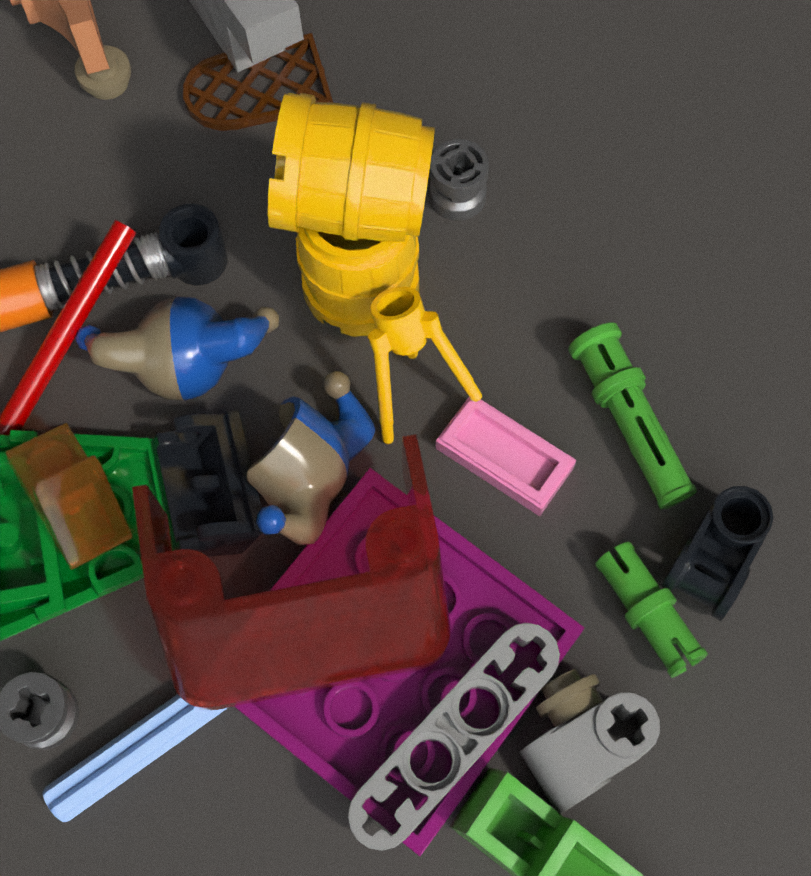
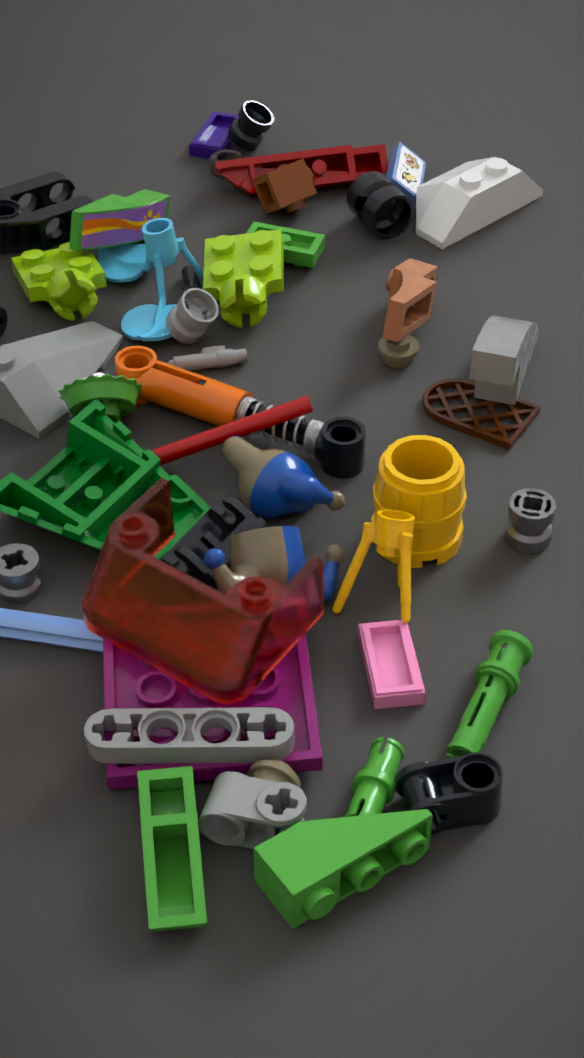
camera: 45 degrees right, 25 degrees down
clear orange slope [5,423,132,570] -> none
yellow piece [268,93,435,242] -> none
none -> bright green slope [254,809,433,929]

